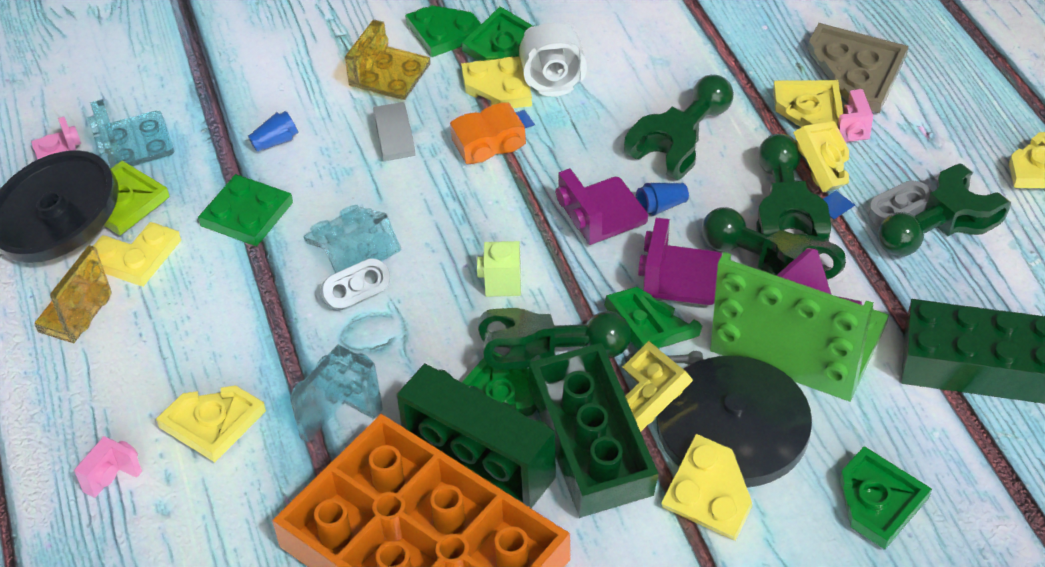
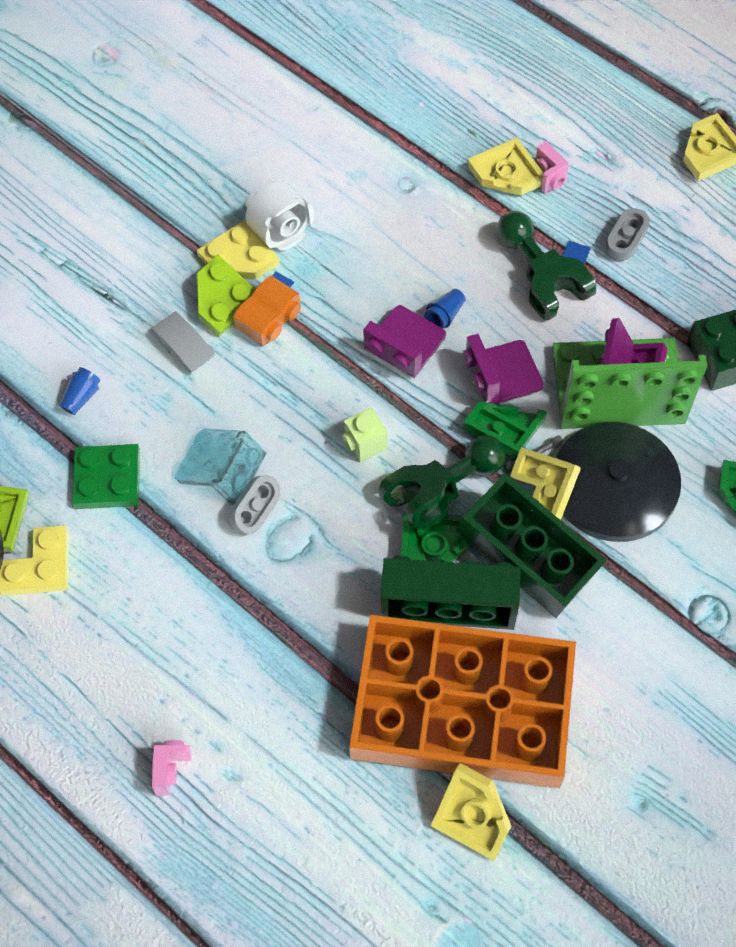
camera: 30 degrees left, 15 degrees up
clear yellow bracket [34,245,112,344] -> none
light yellow plate [156,385,266,462] -> none
clear light blue bracket [290,344,383,442] -> none
clear yellow bracket [345,19,431,100] -> none
green plate [405,5,481,57] -> none
green plate [462,6,533,61] -> none
dark green piece [624,74,734,180] -> none
light yellow plate [661,434,753,541] -> none
dark green piece [702,207,846,279] -> none
light yellow plate [793,121,849,192] -> none
dark tan plate [808,23,909,113] -> none
dark green piece [878,163,1011,257] -> none
none -> lime plate [196,254,256,337]

